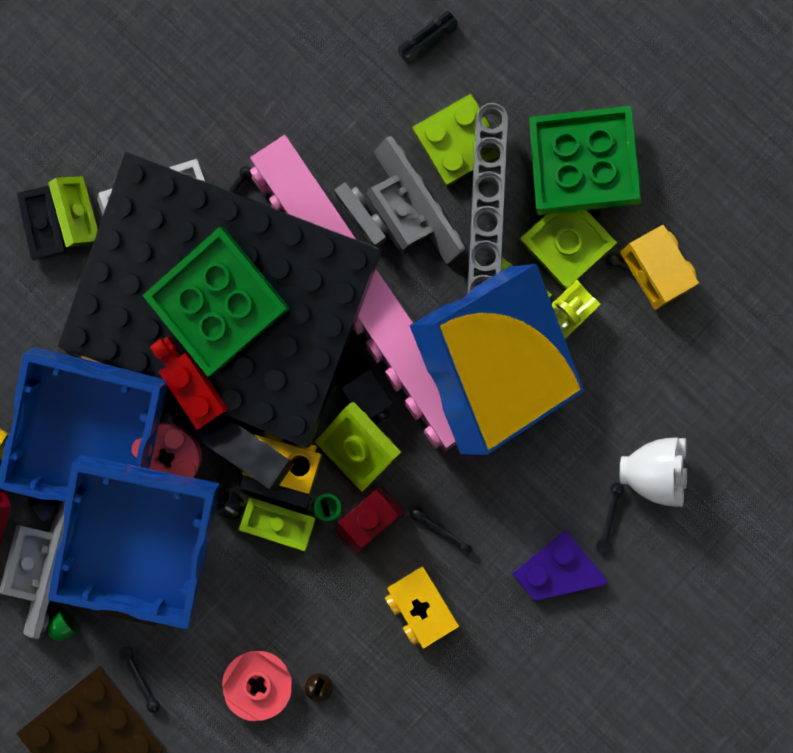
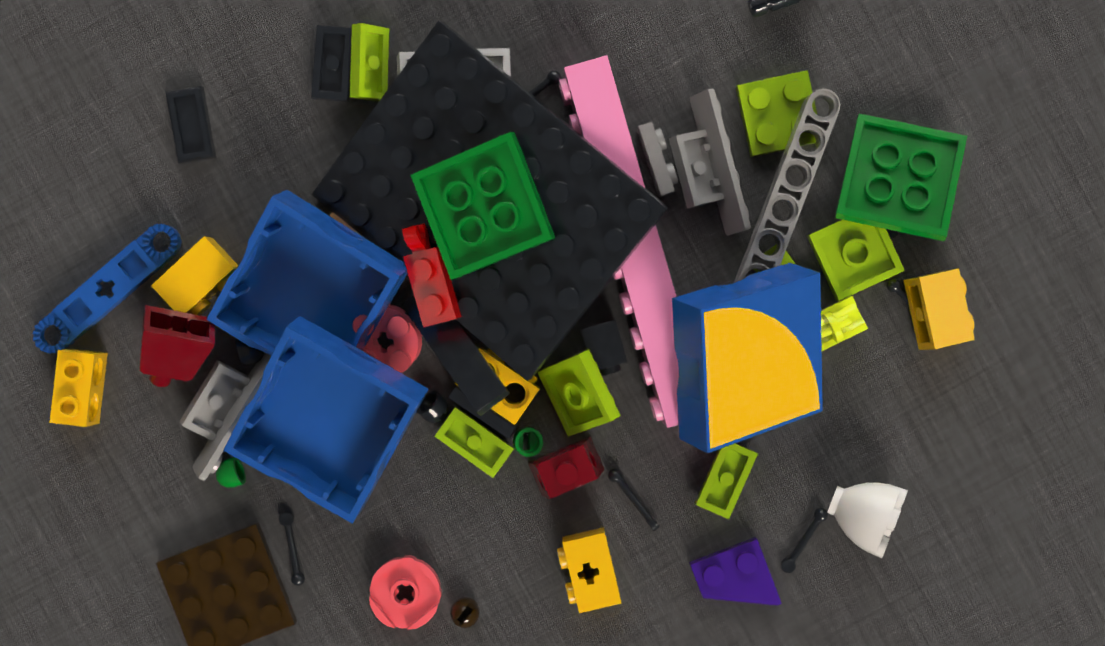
camera: 15 degrees right, 5 degrees up
none -> lime plate [695,443,758,519]

